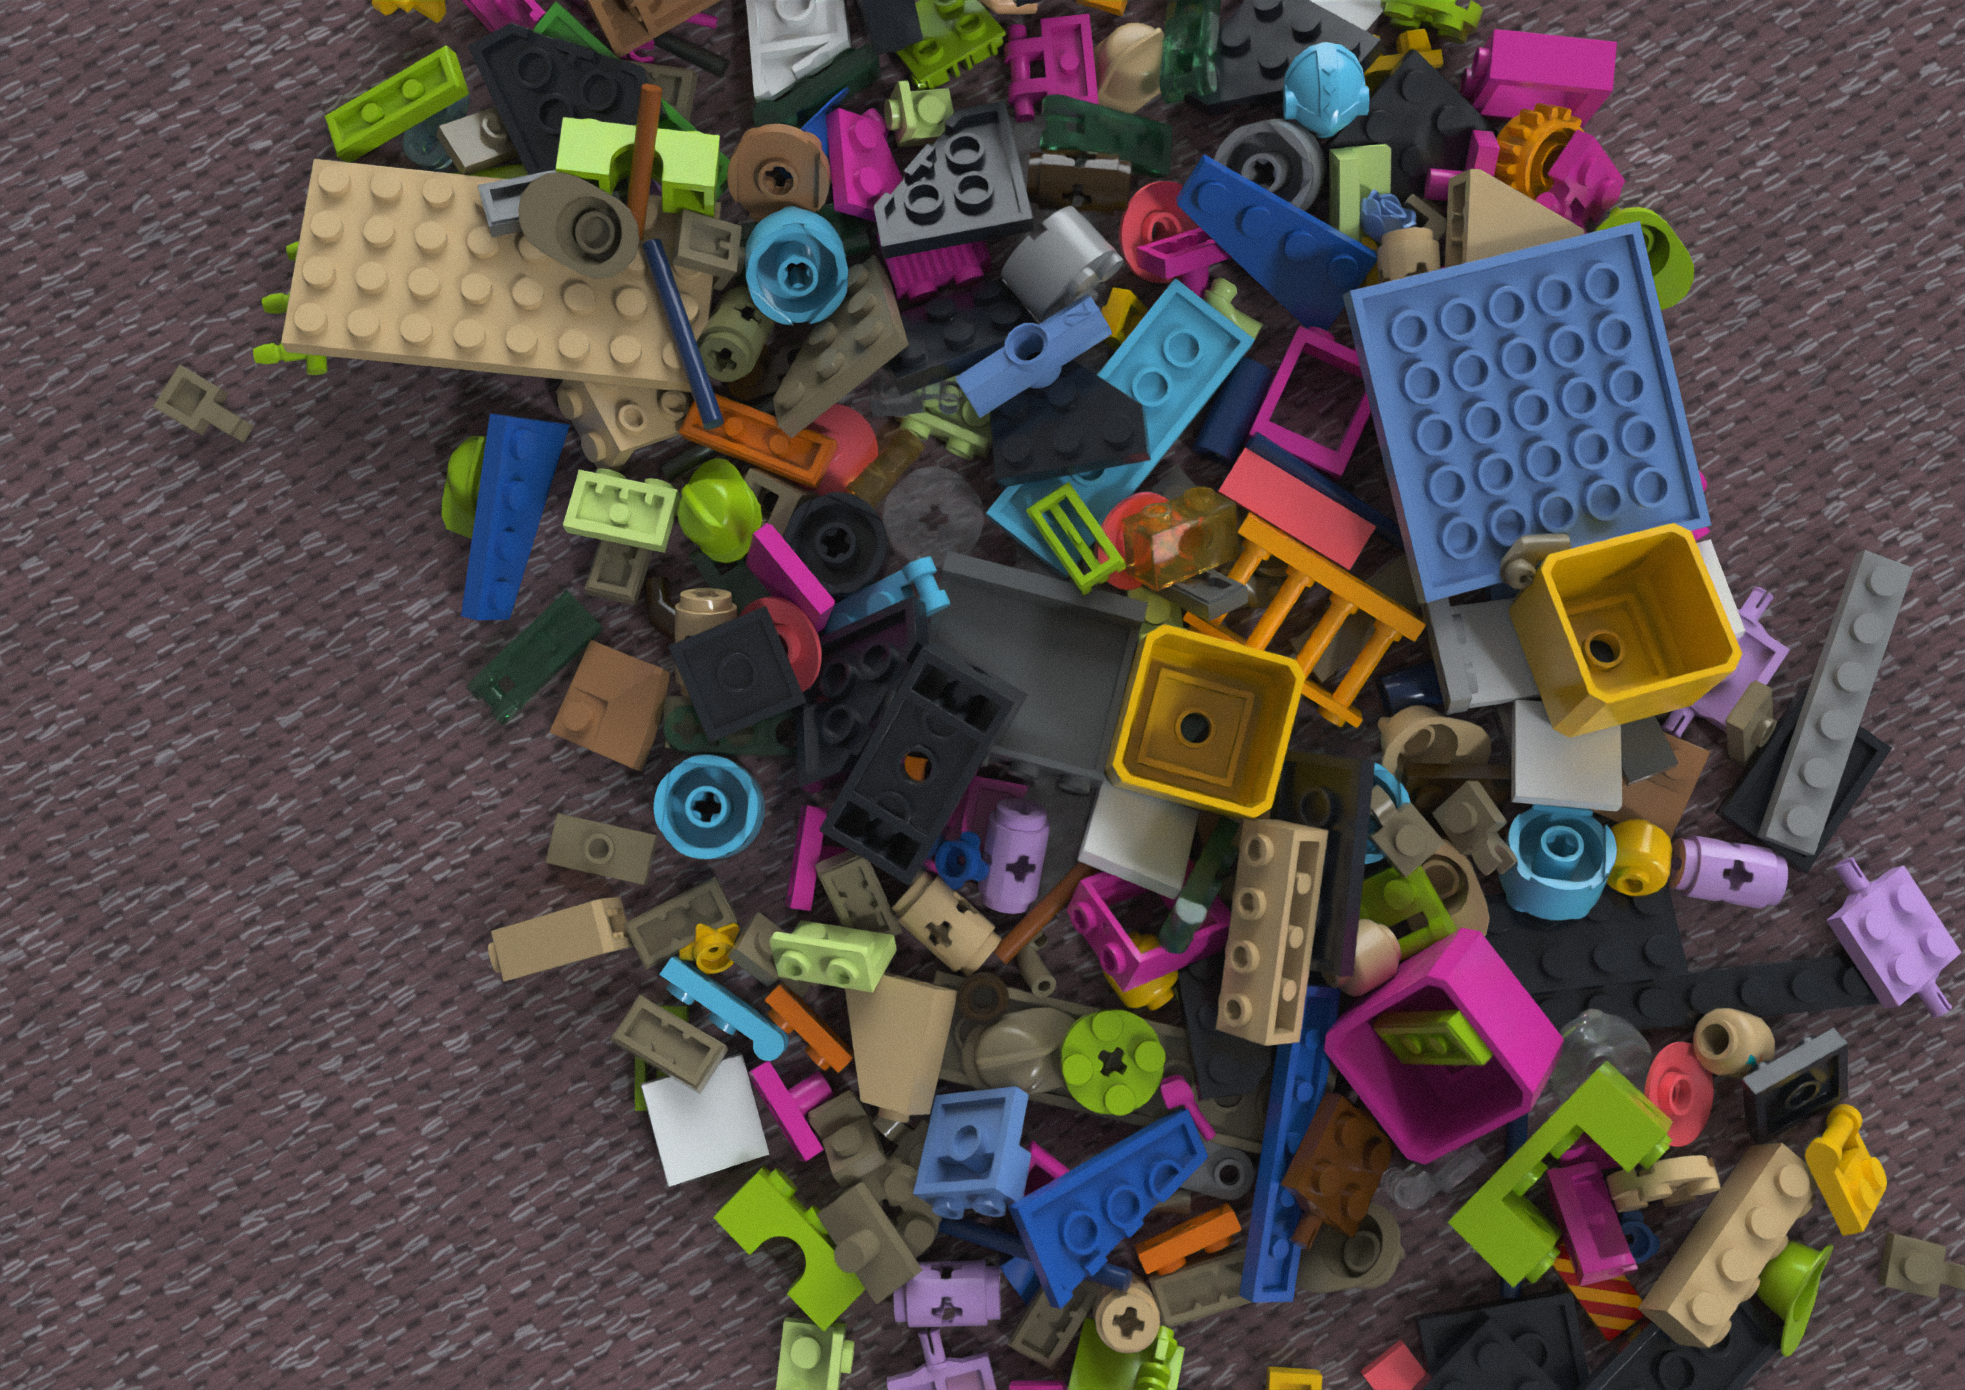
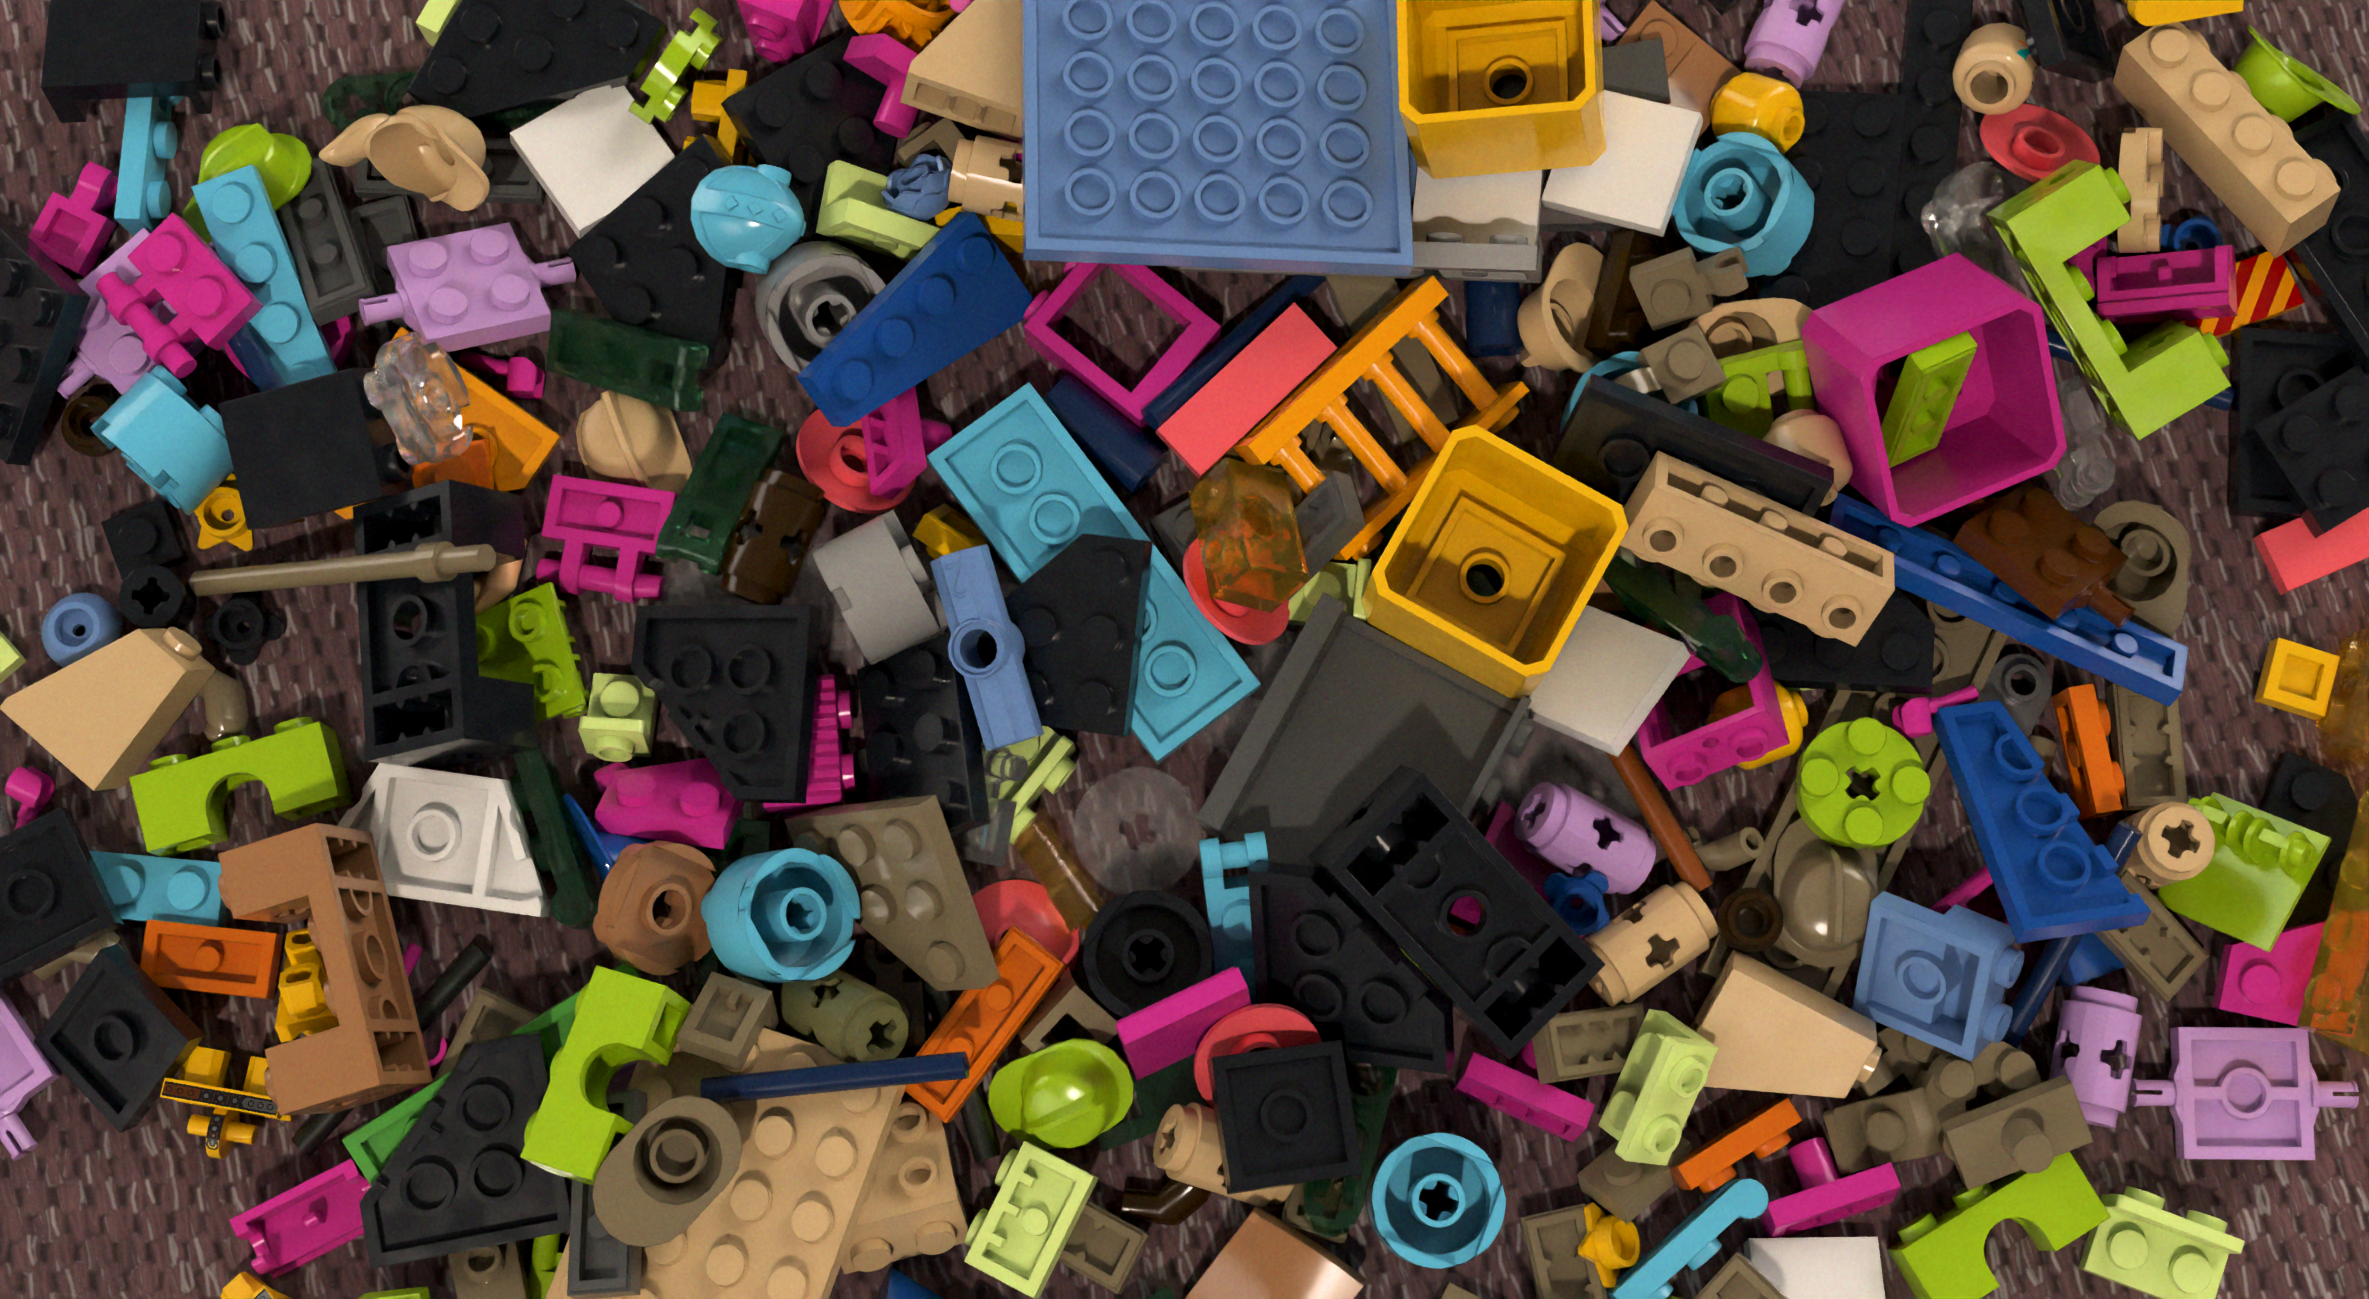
camera: 80 degrees left, 5 degrees down
dark orange bar [626,84,663,241] -> none
lime tile [1026,481,1127,596] -> none
yellowish green arm [1203,277,1263,339] -> none
dark tan arm [1499,533,1571,590] -> none

